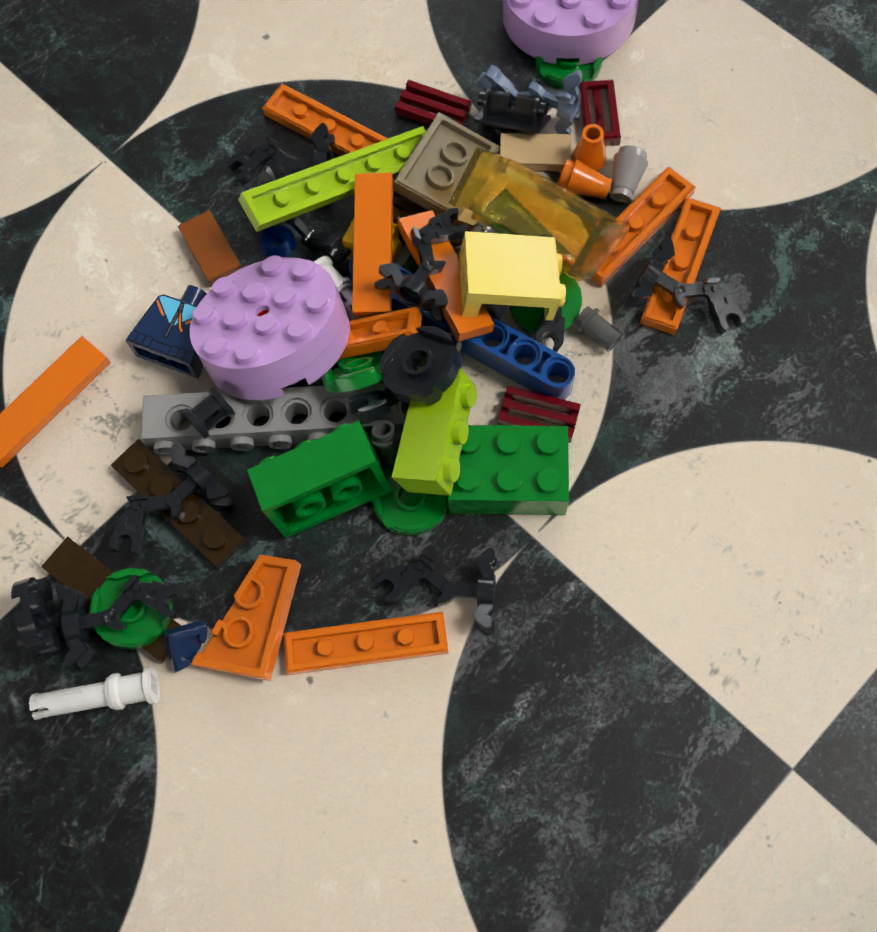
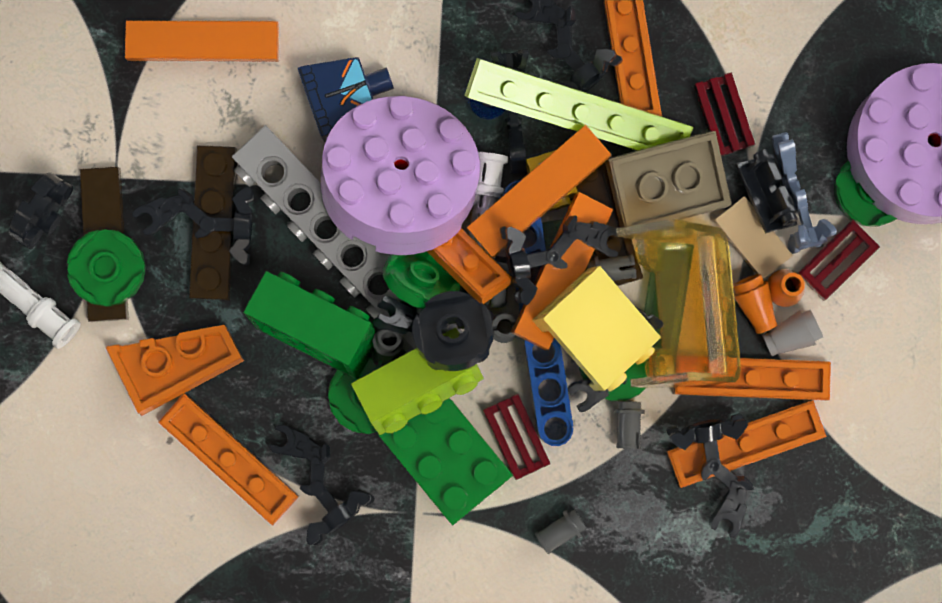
camera: 50 degrees right, 15 degrees up
black piece [56,575,189,668] -> none
dark blue tile [164,620,207,673] -> none
dark orange tile [178,210,242,287] -> none
black bush [182,387,236,439] -> none
none -> dark grey pin [535,509,587,554]

